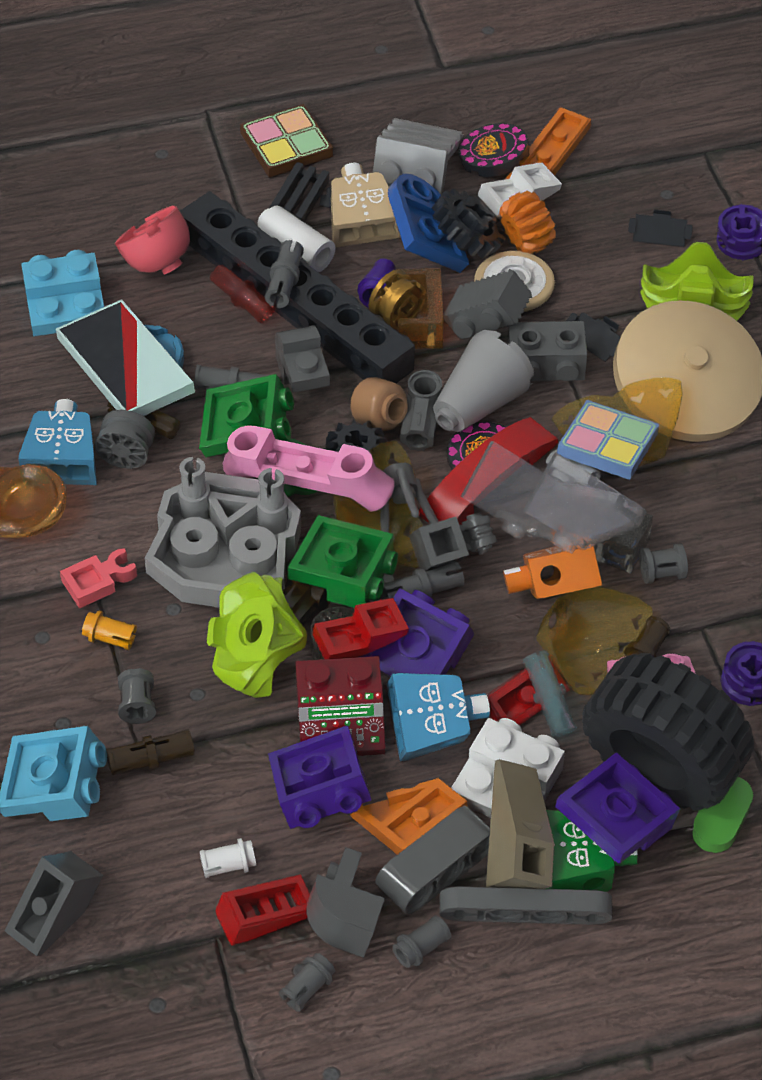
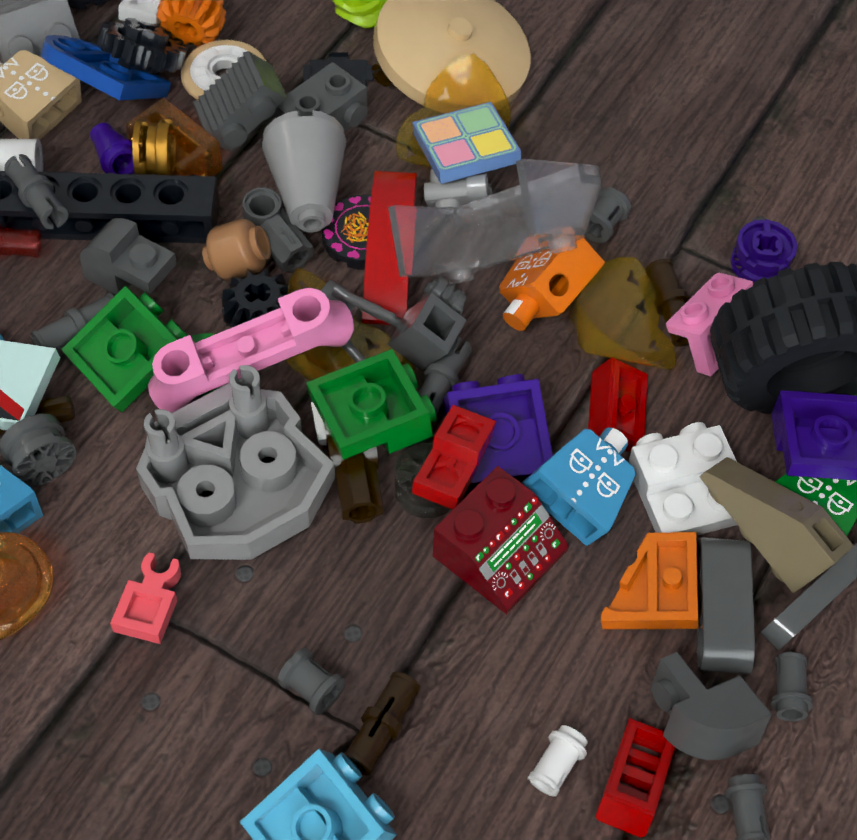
camera: 45 degrees left, 5 degrees up
light orange pin [82,610,137,651] -> none
lime piece [207,572,307,698] -> none
dark purple plate [268,725,372,829] -> none
clear light blue pin [522,650,577,738] -> none

